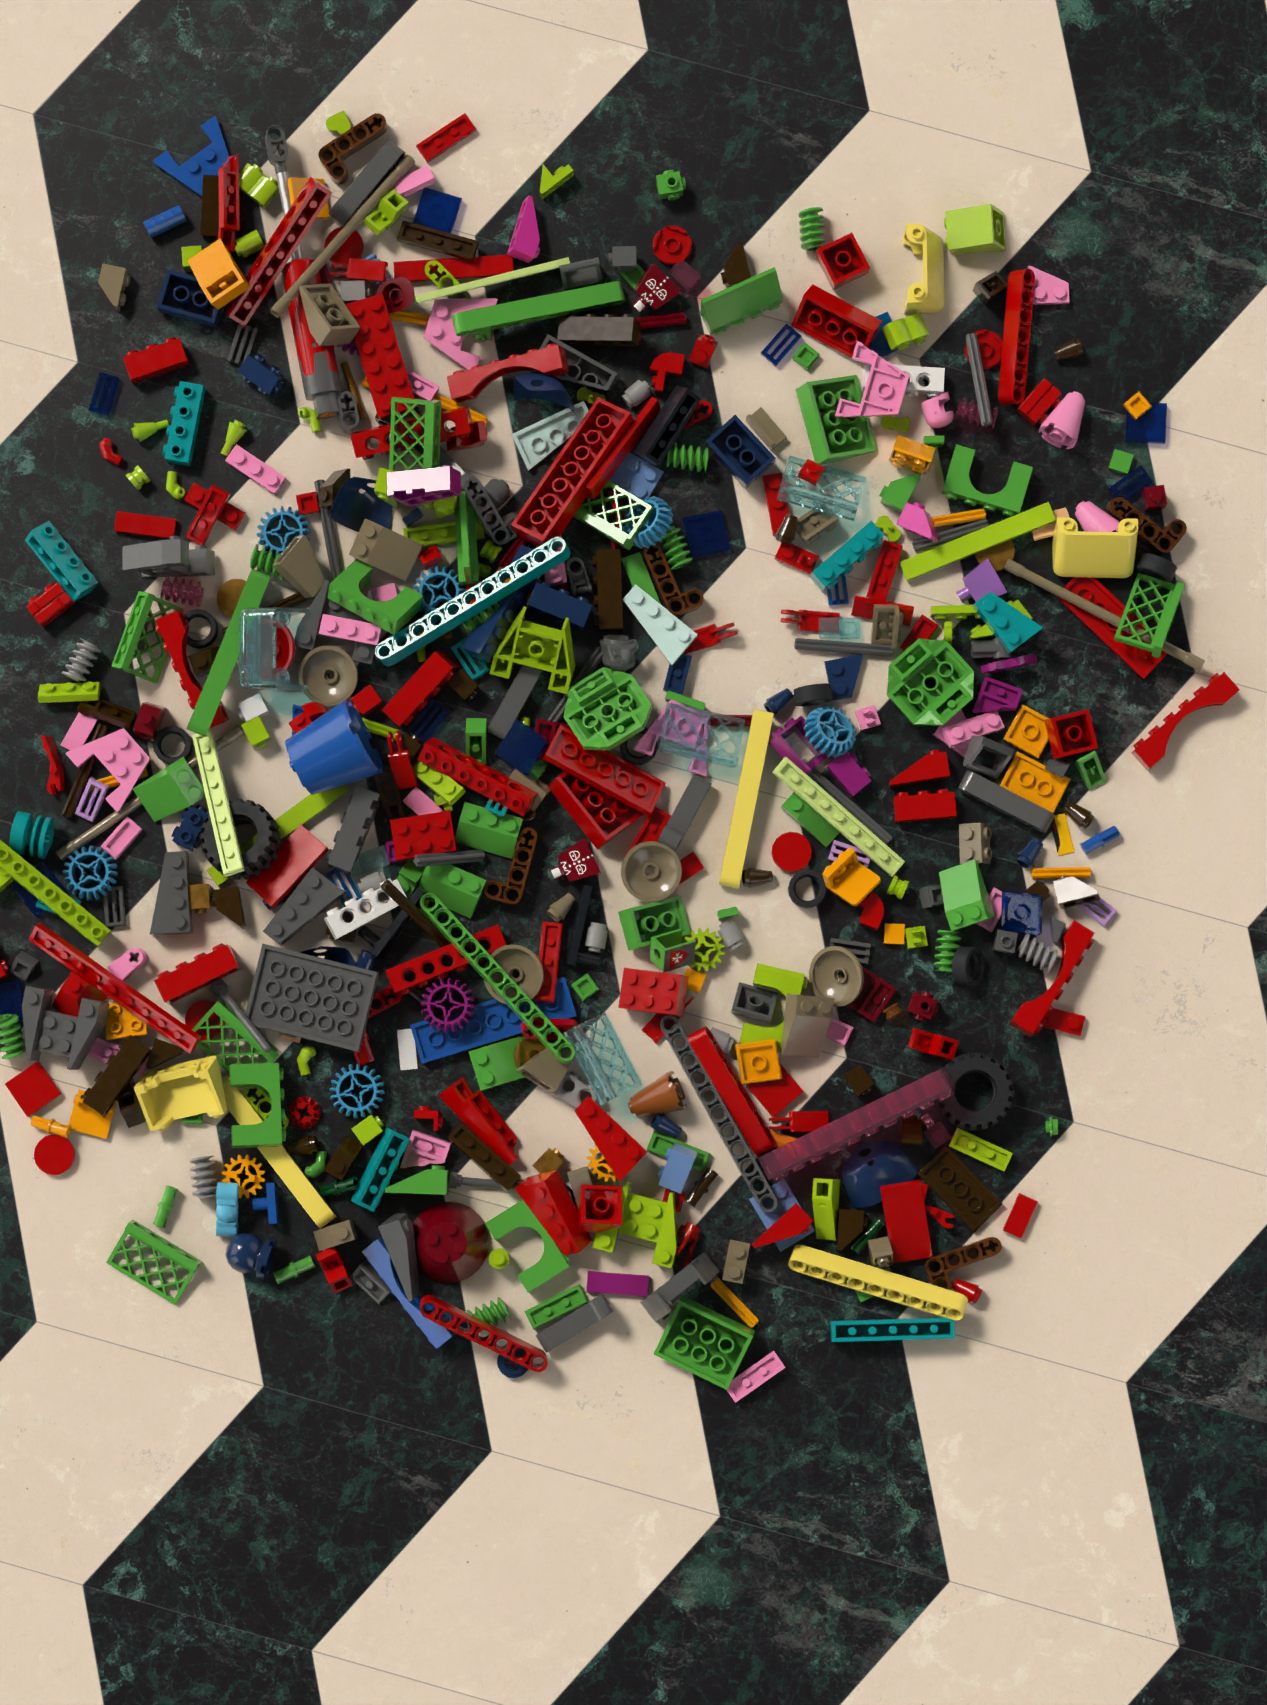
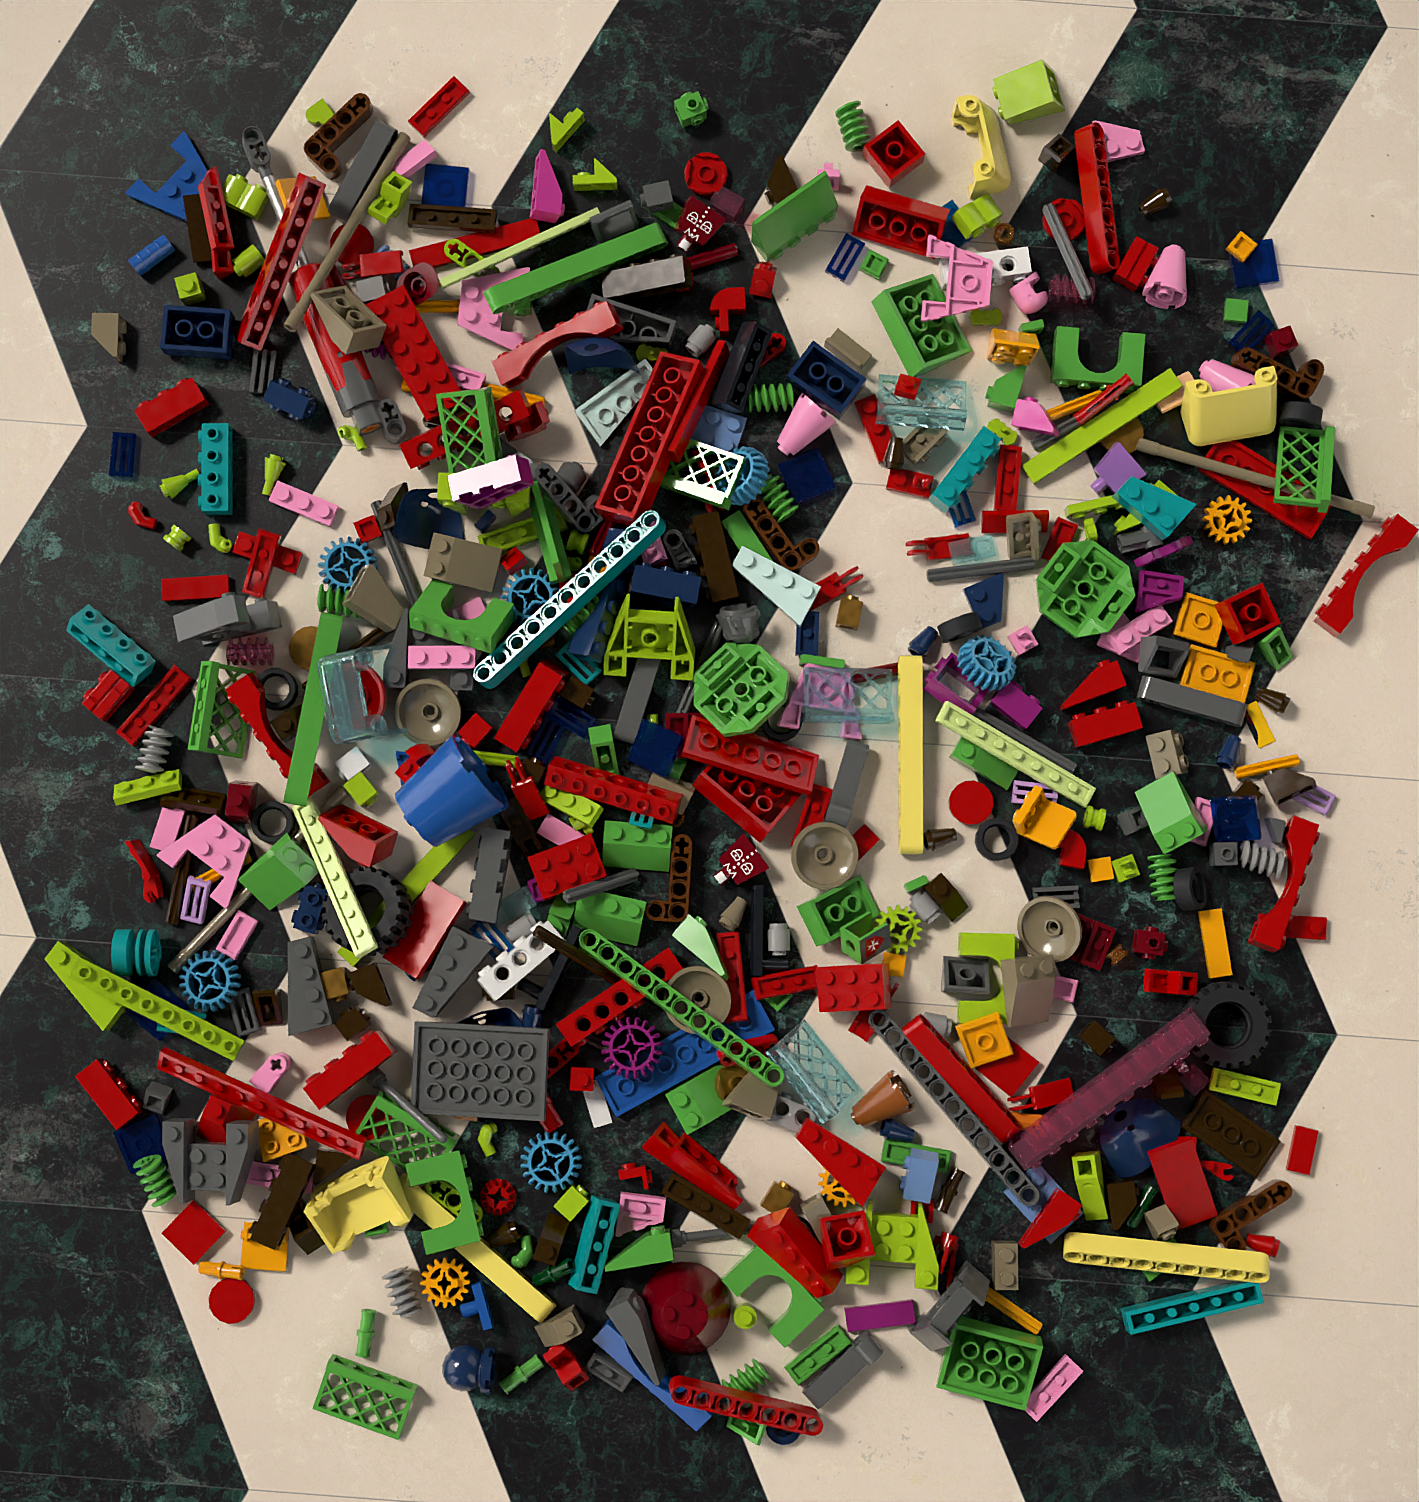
camera: 15 degrees left, 0 degrees up
light orange slope [187,239,251,309] -> none
medium azure piece [216,1182,239,1237] -> none
pearl gold bar [340,362,366,420] -> none
bright green plate [1046,1117,1058,1137] -> none
blue axle [1080,826,1120,855] -> none
none -> red tile [116,664,193,747]
none -> dark brown slope [252,989,283,1026]
none -> red slope [318,804,398,868]
none -> dark brown brick [334,1006,372,1042]
none -> clear blue tile [547,696,597,739]
none -> red brick [570,1066,595,1092]
none -> lime slope [573,158,617,191]
none -> slope [672,915,729,981]
none -> bright green slope [726,1407,767,1446]
none -> red tile [751,965,818,1001]
none -> bright pink cone [777,393,836,456]
none -> bright pink tile [817,163,840,191]
none -> pearl gold brick [835,595,863,631]
none -> dark brown slope [922,873,969,922]
none -> clear orange bush [993,223,1014,245]
none -> red pin [1073,373,1134,426]
none -> light orange tile [1198,908,1233,978]
none -> light orange gear [1202,495,1252,545]

